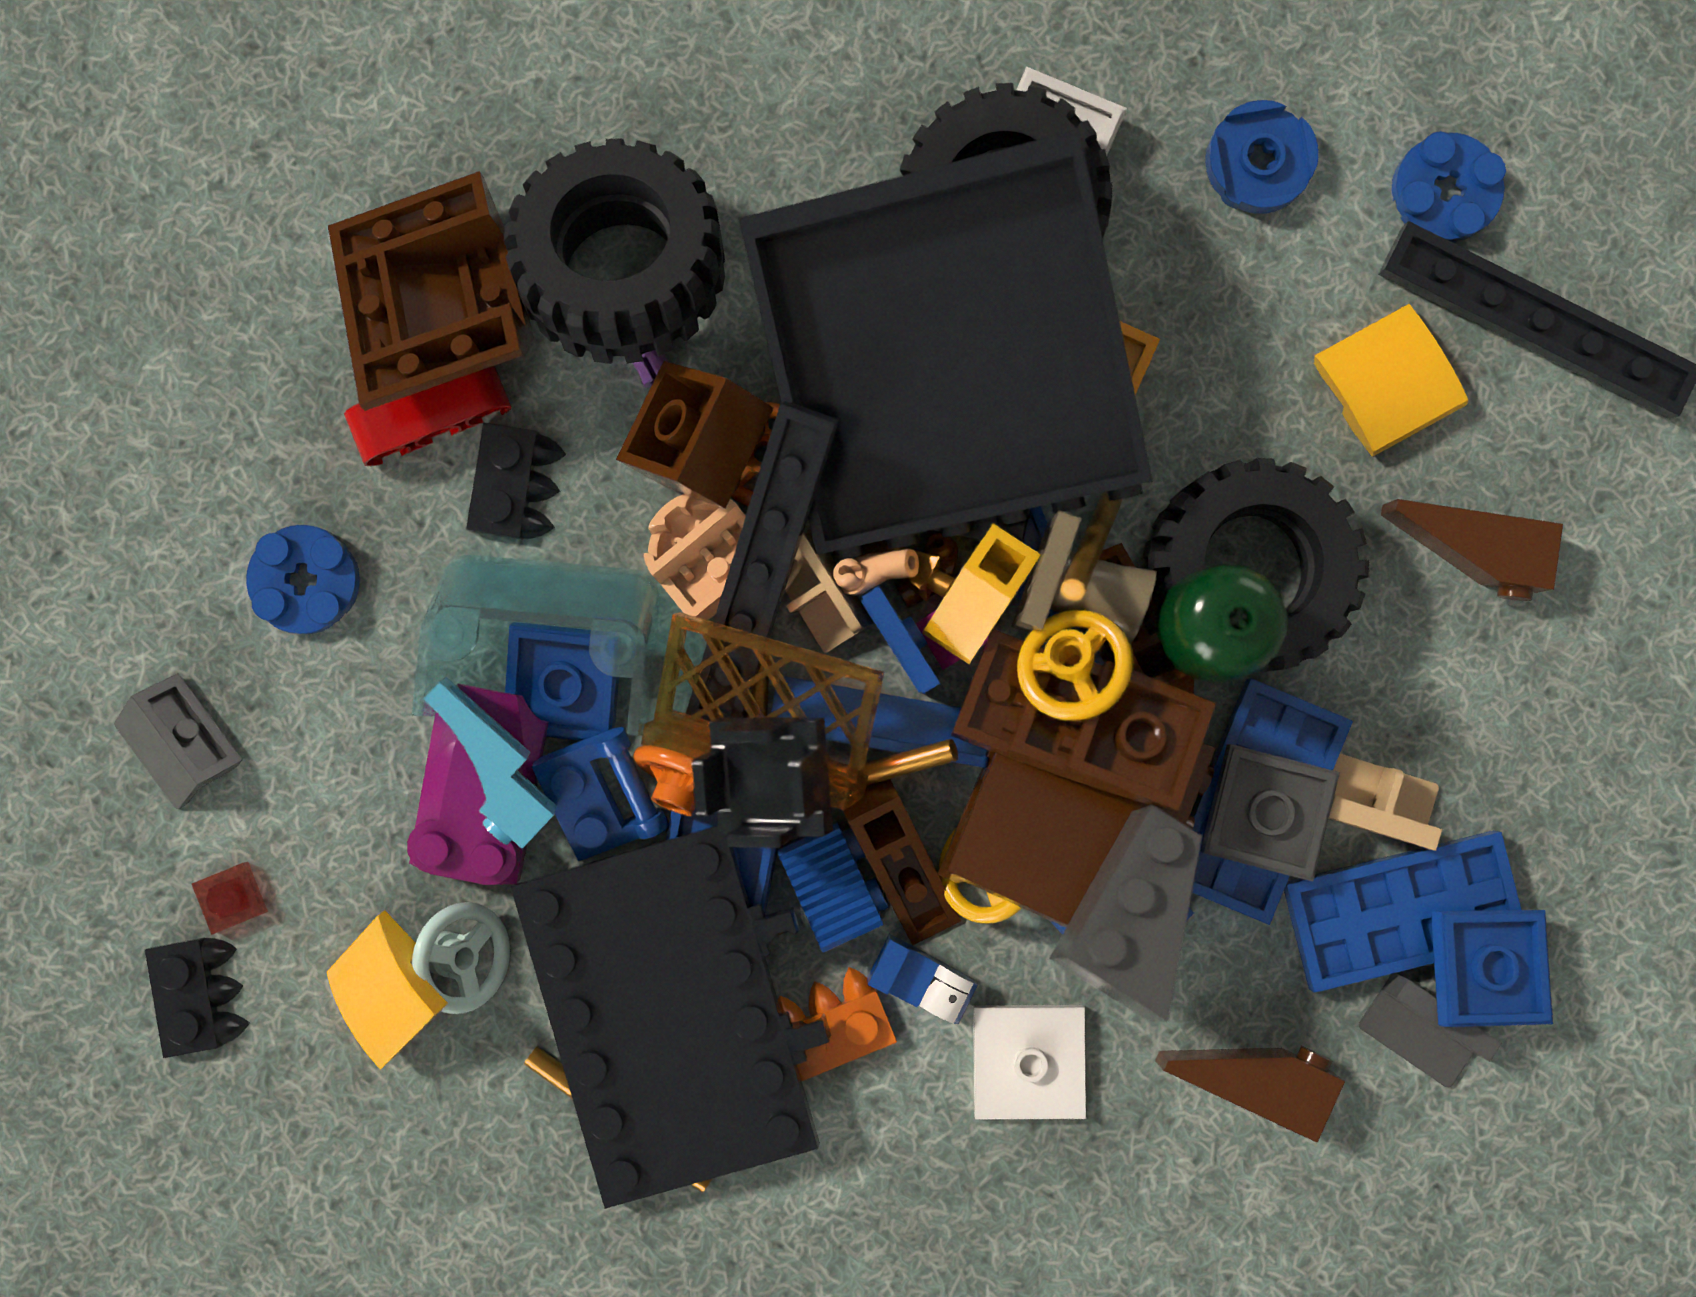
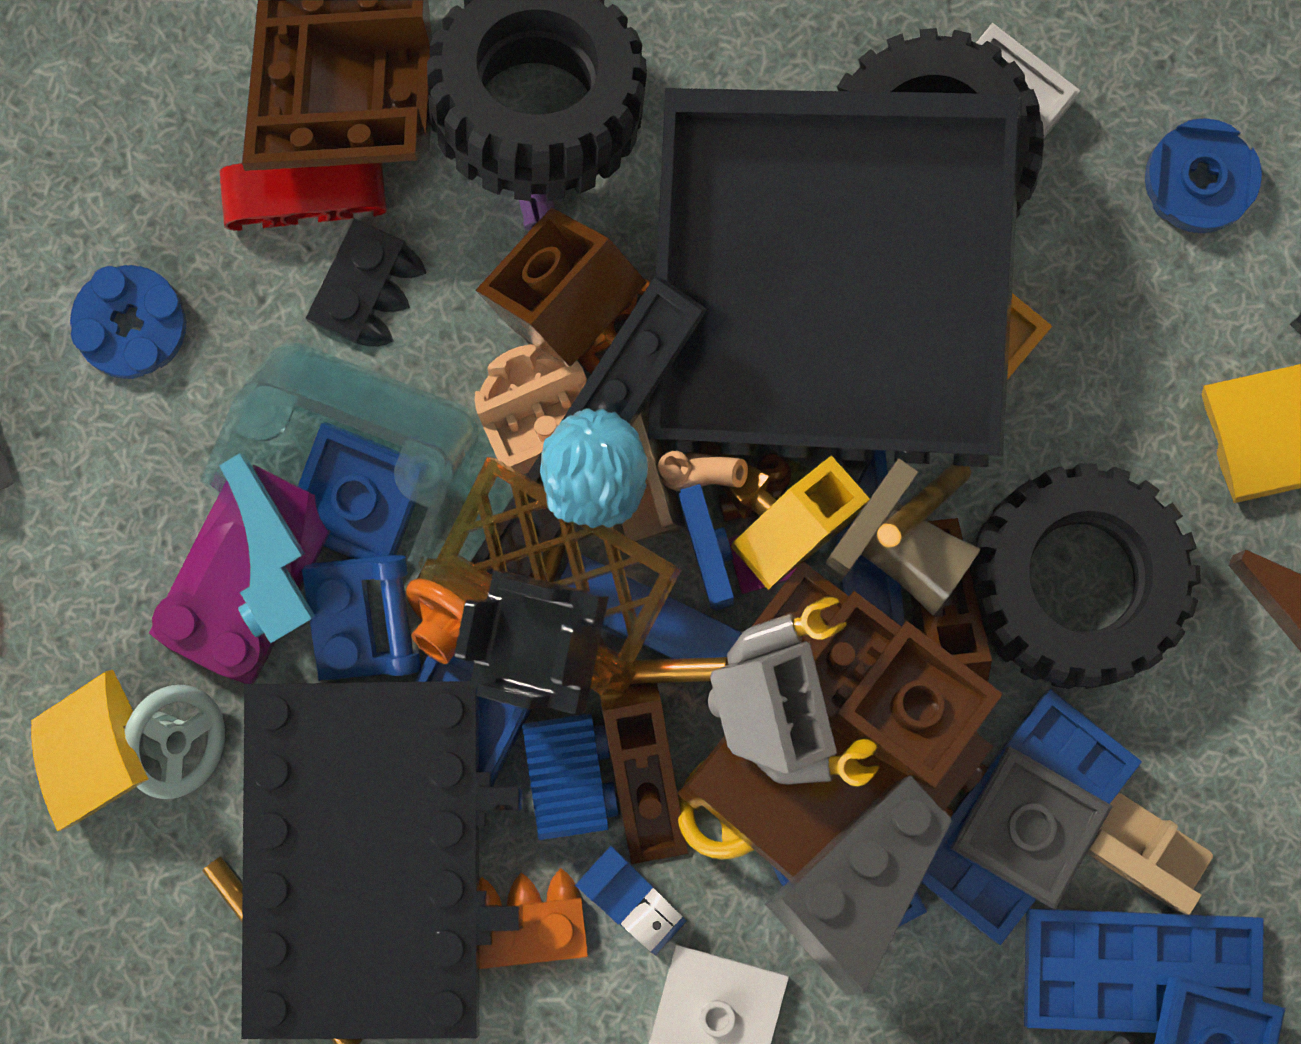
camera: 10 degrees right, 5 degrees down
yellow piece [1017,610,1133,720] -> none
dark green cylinder [1156,565,1288,682] -> none
none -> medium azure hair [540,408,648,528]
none -> light grey torso [708,597,880,786]

